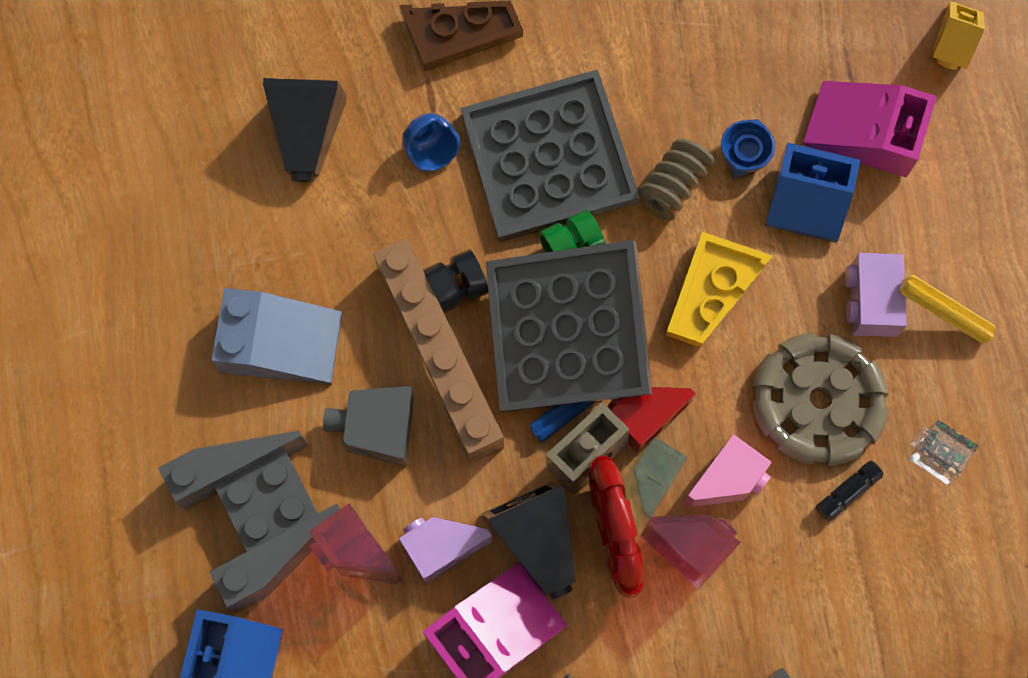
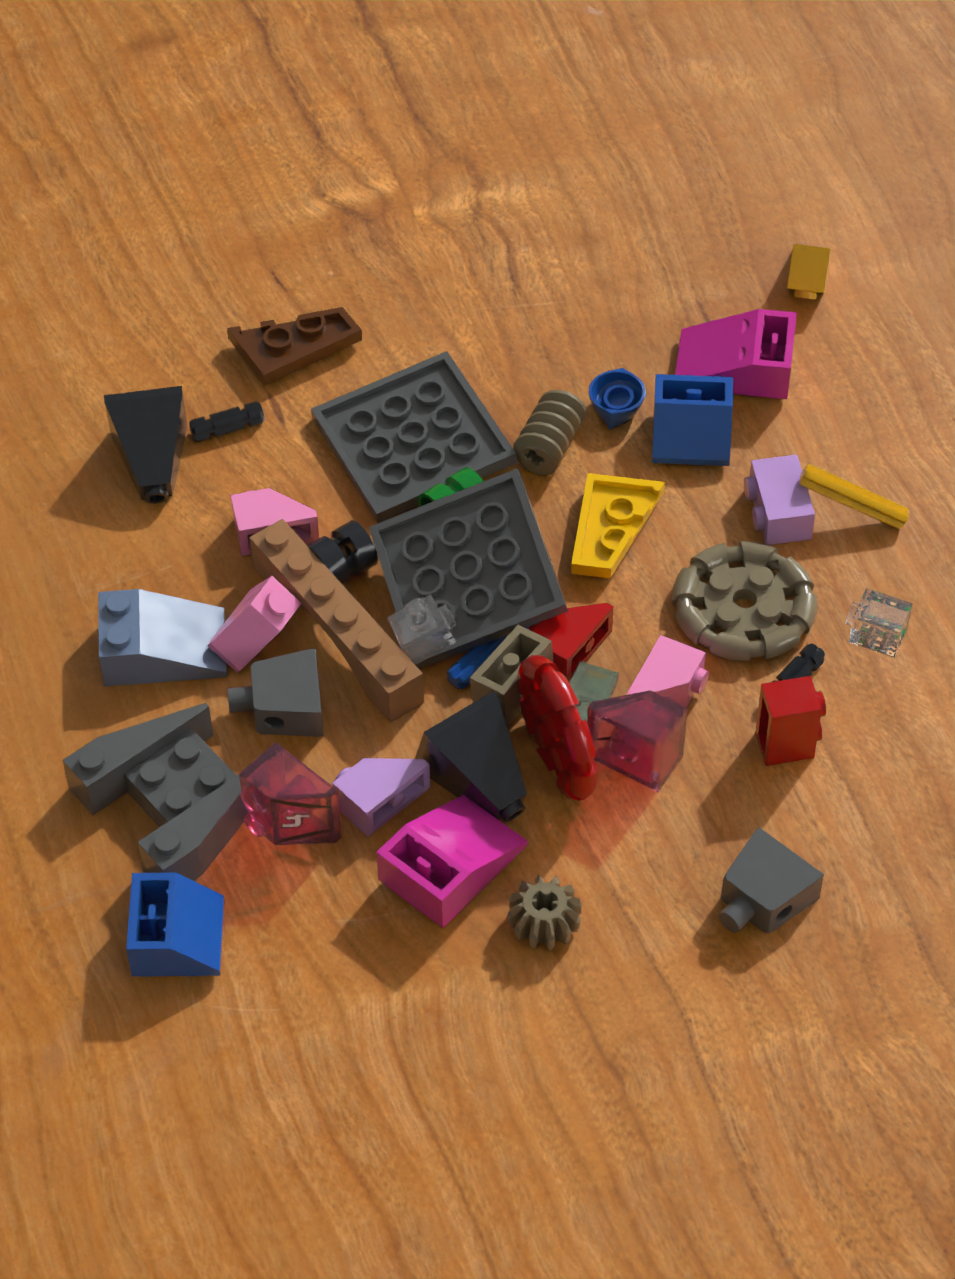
camera: 10 degrees left, 20 degrees down
blue hair [402,113,460,171] -> none
none -> black axle [189,401,264,441]
none -> bright pink slope [207,576,301,672]
none -> bright pink slope [230,488,319,556]
none -> clear brick [387,595,457,665]
none -> red brick [755,676,826,766]

